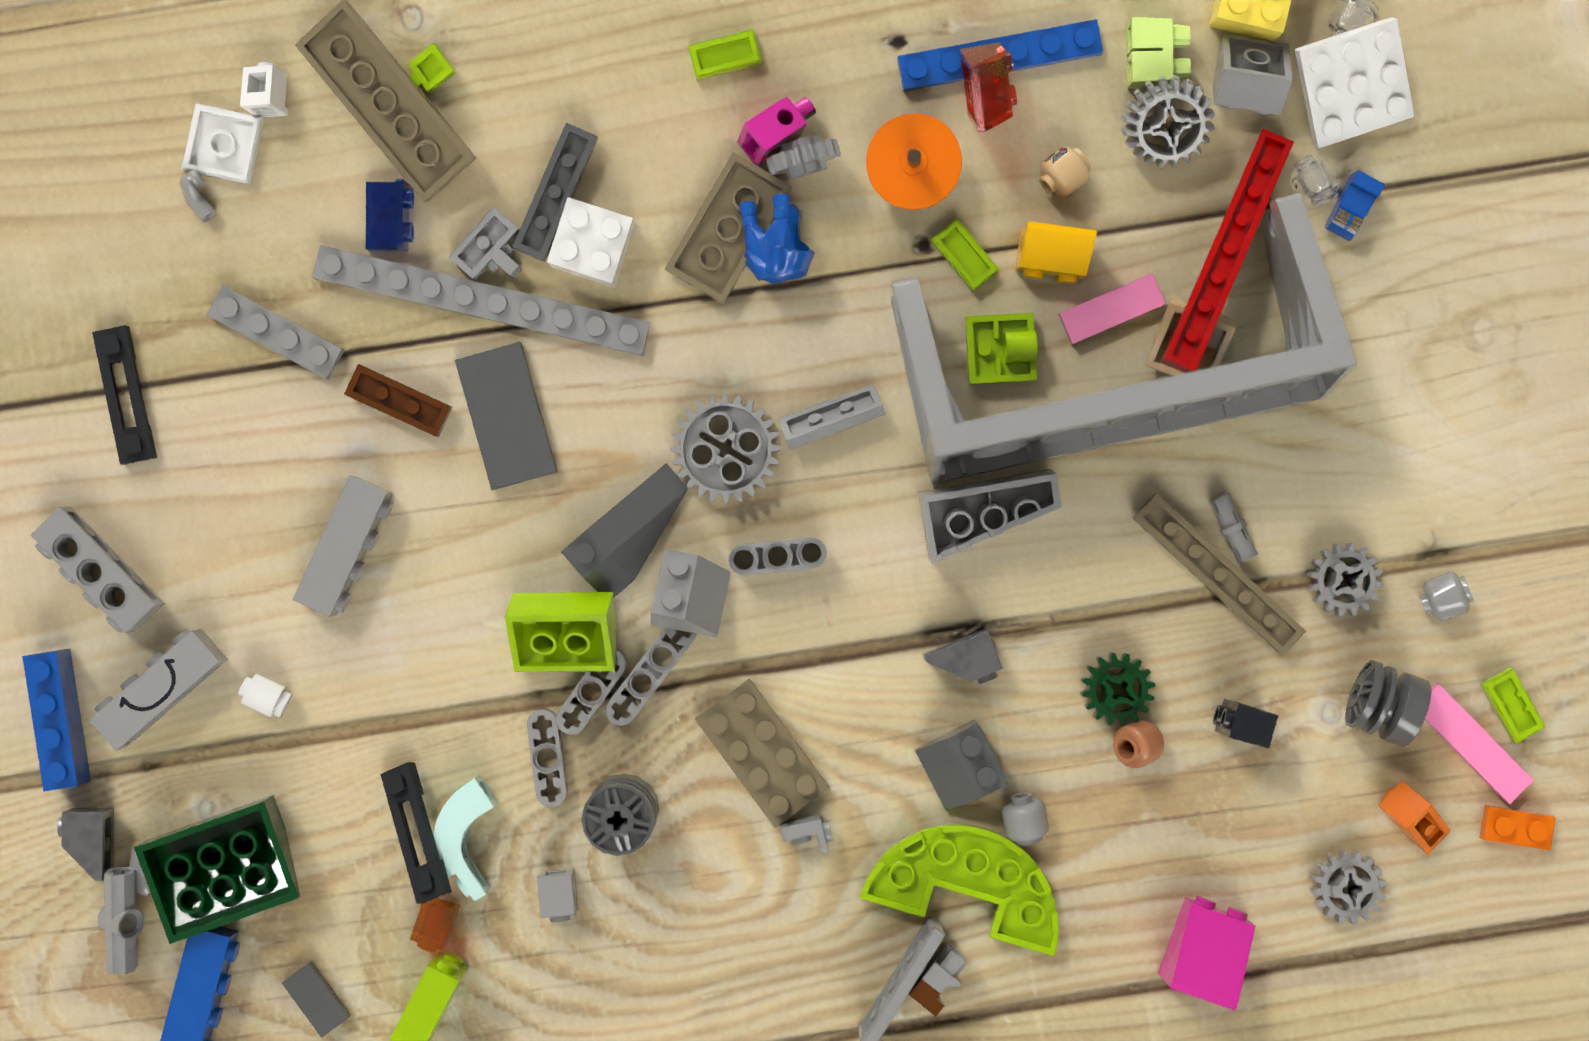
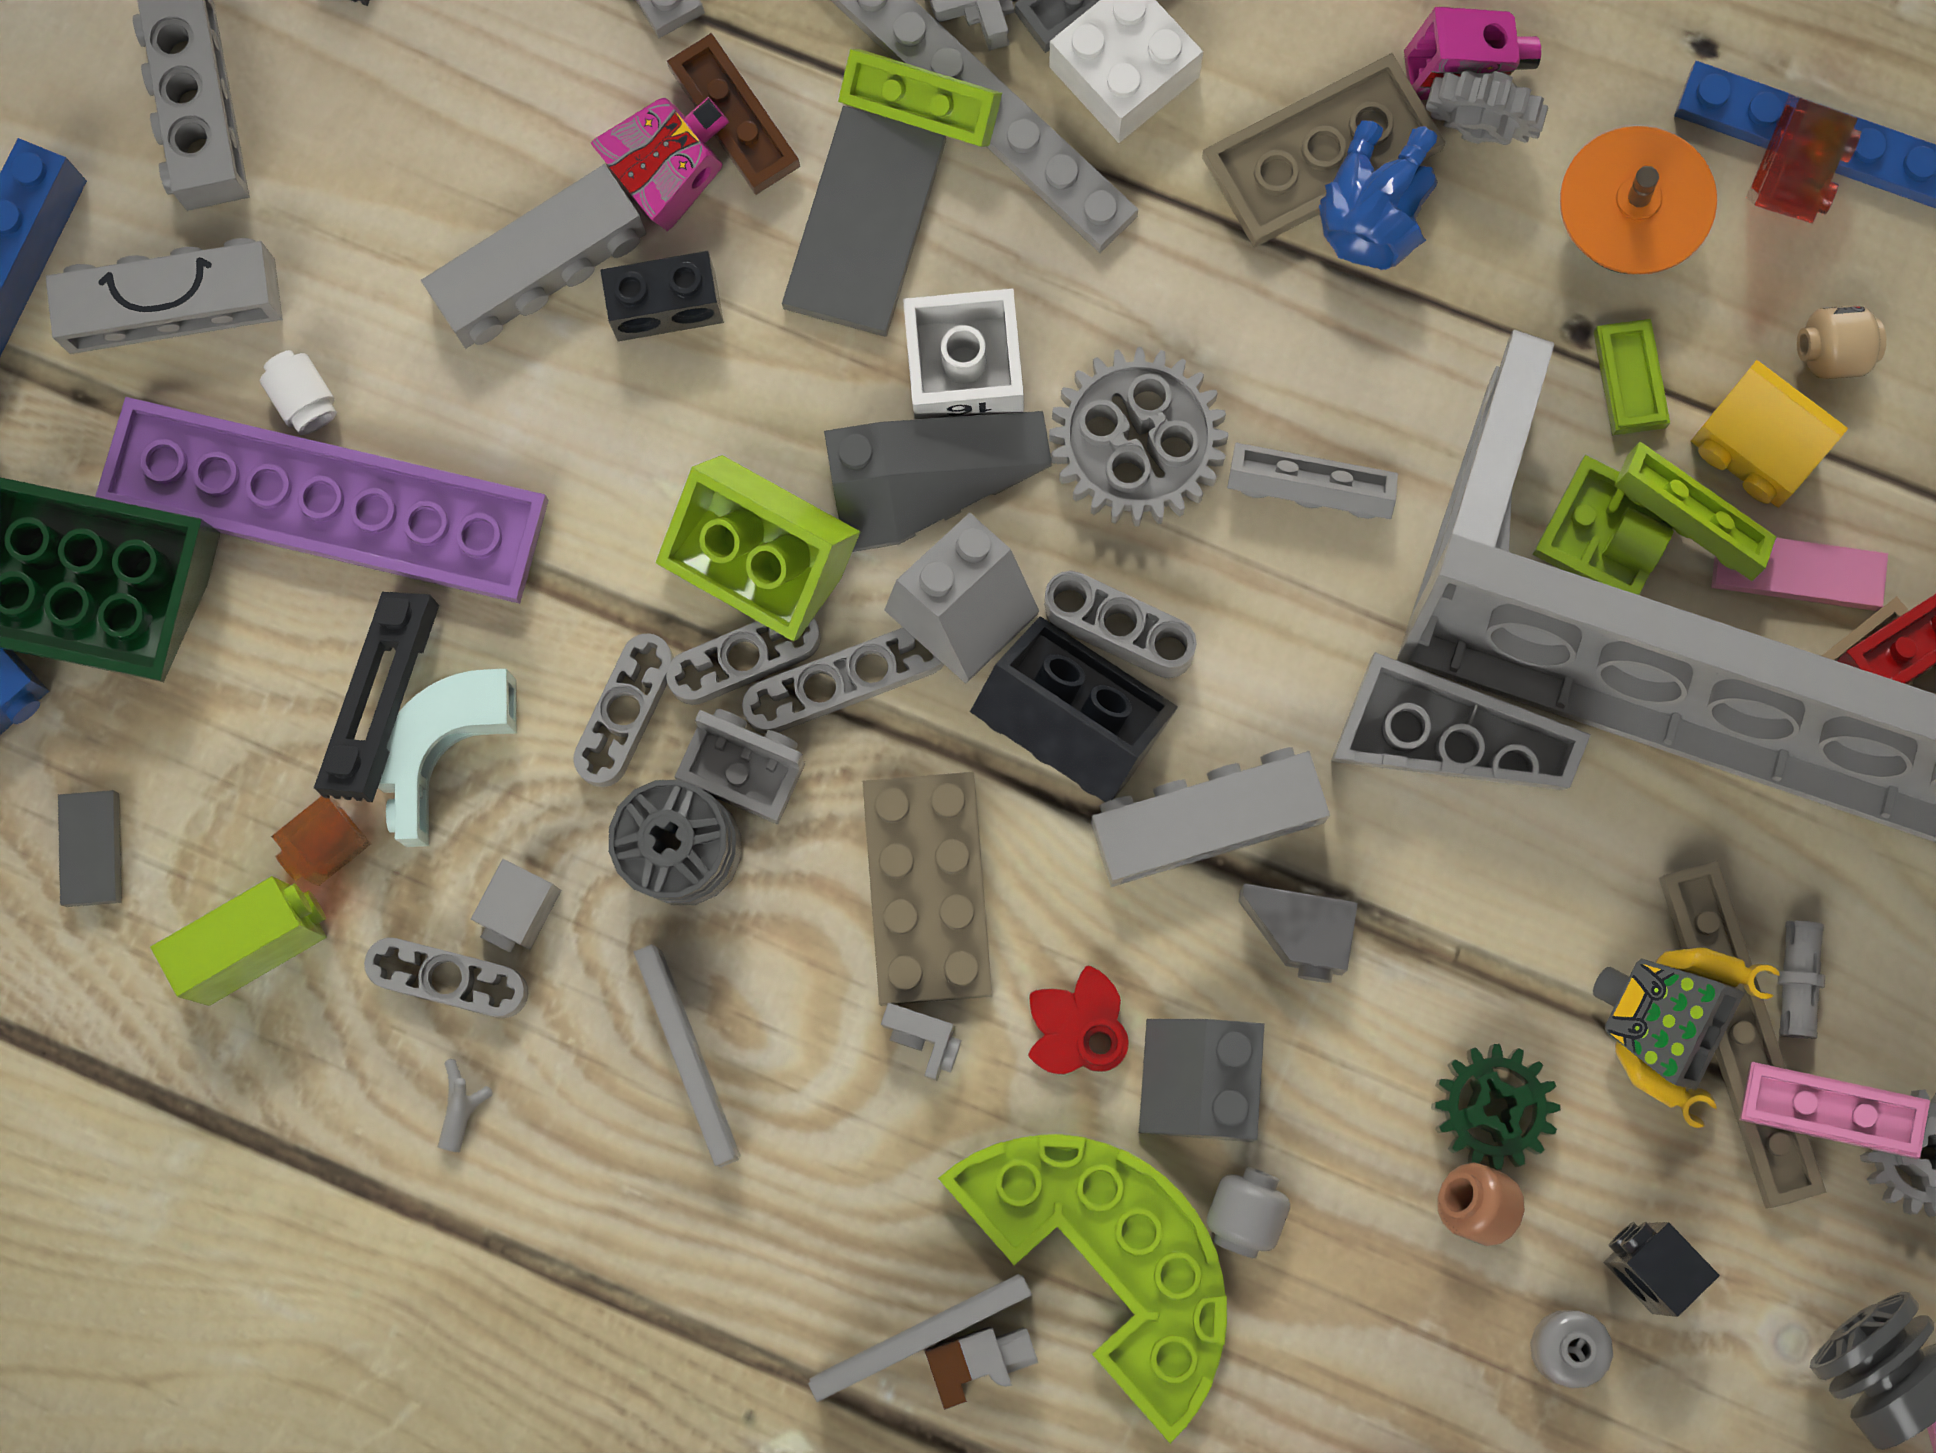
camera: 35 degrees right, 10 degrees down
none -> medium lavender plate [95,397,549,604]
none -> light grey beam [364,938,528,1018]
none -> light grey bar [438,1059,493,1152]
none -> torso [591,97,729,232]
none -> black brick [600,251,724,342]
none -> light grey tile [634,944,741,1167]
none -> light grey bracket [674,709,805,824]
none -> lime plate [838,49,1003,147]
none -> white brick [903,289,1024,419]
none -> black slope [970,616,1178,802]
none -> red plate [1028,965,1129,1075]
none -> light grey brick [1091,747,1330,887]
none -> light grey head [1530,1310,1613,1388]
none -> torso [1593,947,1780,1128]
none -> lime plate [1614,442,1776,581]
none -> bright pink tile [1739,1062,1930,1159]

